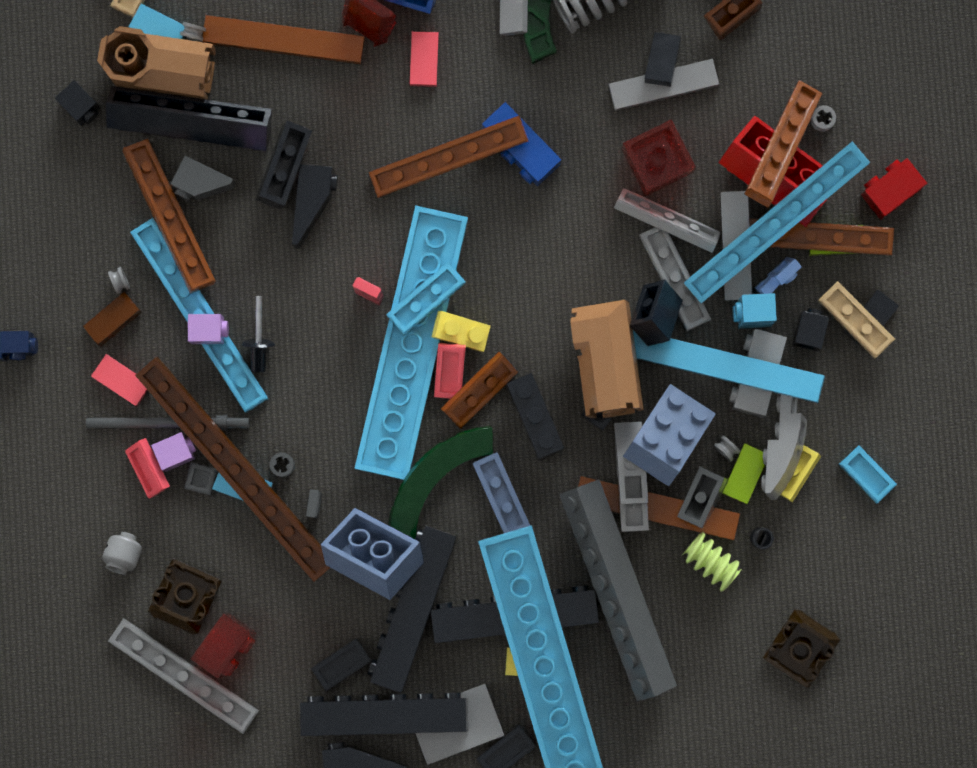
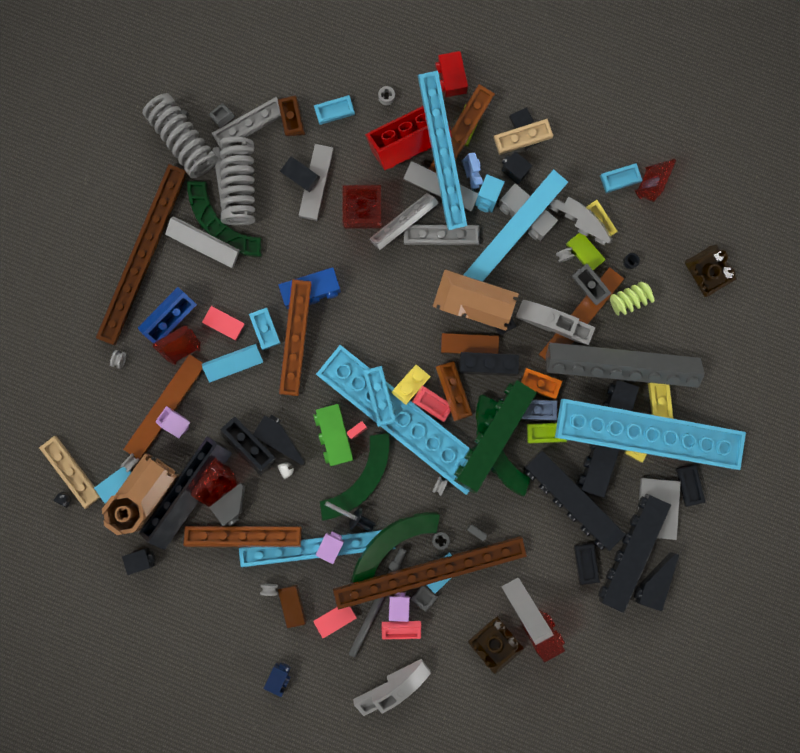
camera: 70 degrees left, 0 degrees up
light grey head [102,532,142,575] -> none
light grey tile [108,618,259,734] -> none
sand blue brick [321,508,424,600] -> none
sand blue brick [623,384,716,486] -> none
black brick [630,279,683,346] -> none
dark orange tile [744,80,822,207] -> none
none -> lavender brick [155,406,190,438]
none -> clear red slope [191,458,237,507]
none -> medium azure tile [202,344,263,383]
none -> medium azure plate [249,307,281,350]
none -> white hinge [277,462,294,479]
none -> medium azure tile [314,95,355,125]
none -> bright green brick [314,404,354,466]
none -> dark green tile [320,433,389,521]
none -> dark green tile [351,512,440,583]
none -> light grey slope [353,659,431,716]
none -> light grey bush [432,476,448,496]
none -> dark orange tile [441,333,499,354]
none -> dark green brick [454,380,537,493]
none -> light grey tile [502,578,553,645]
none -> orange plate [521,368,562,399]
none -> lime tile [527,423,567,443]
none -> clear red slope [635,159,676,202]
none -> light yellow plate [648,383,673,419]

